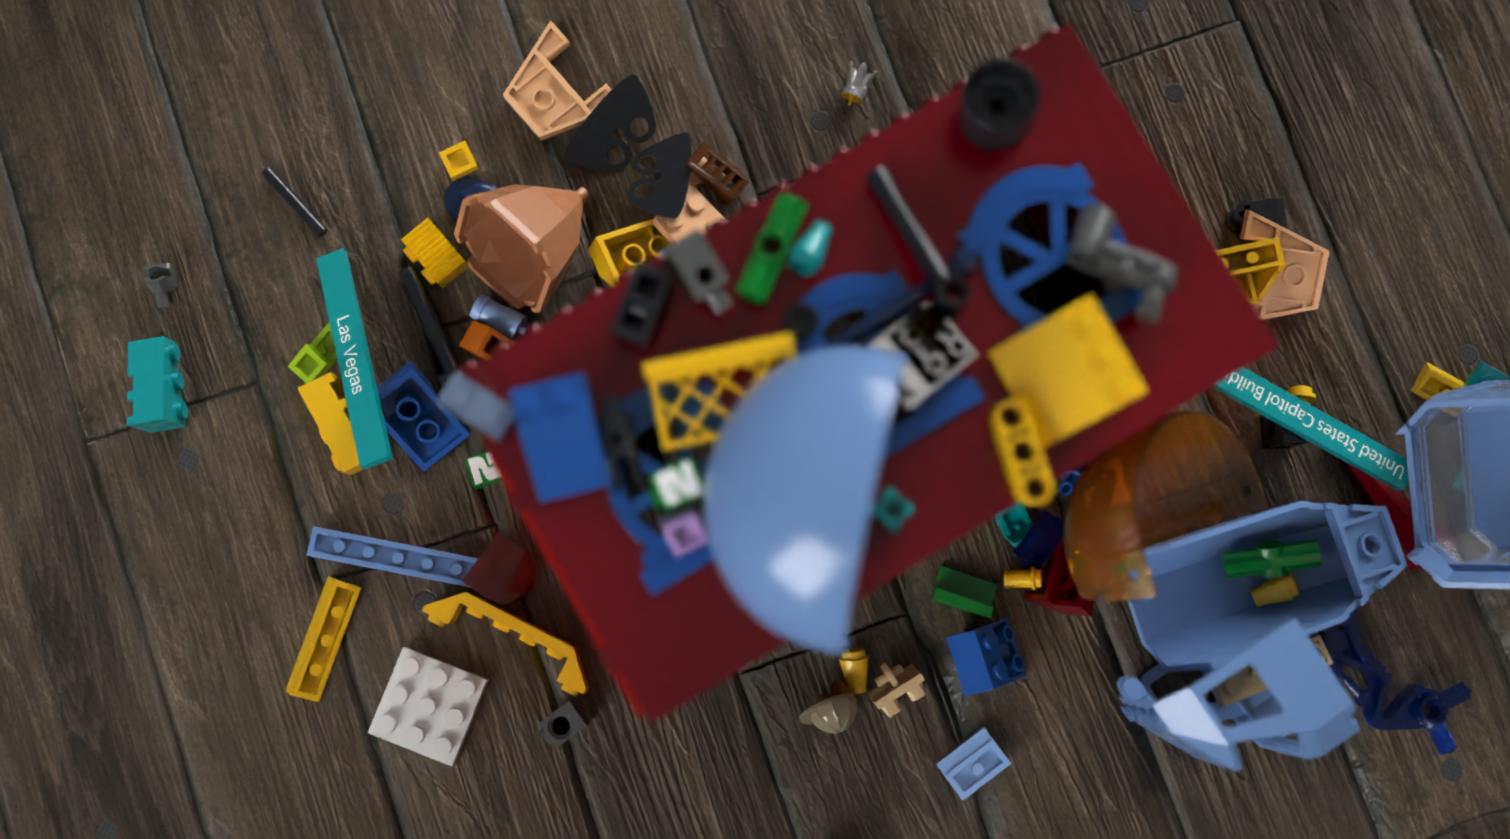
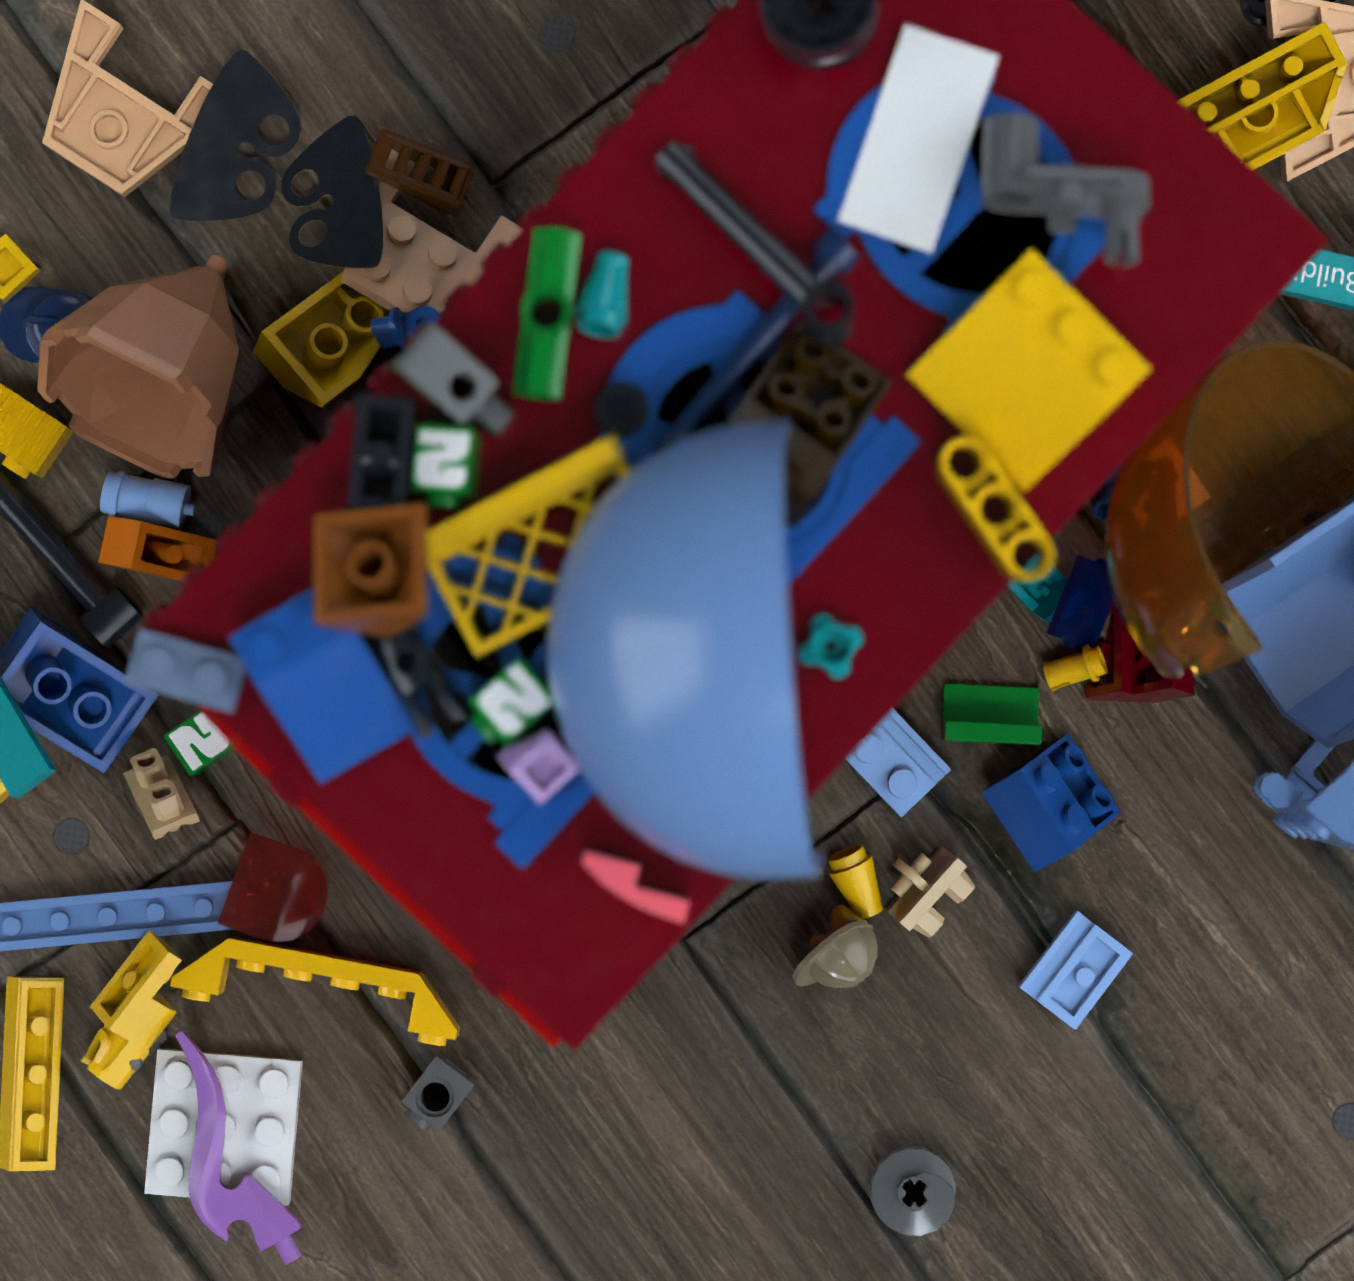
camera: 15 degrees left, 5 degrees up
none -> yellow plate [80,930,182,1090]
none -> tan hips [123,748,200,840]
none -> medium lavender piece [175,1030,302,1265]
none -> dark orange slope [314,504,428,638]
none -> brick [411,424,482,510]
none -> coral slope [582,849,690,923]
none -> white sticker [837,24,999,254]
none -> light blue plate [846,709,951,818]

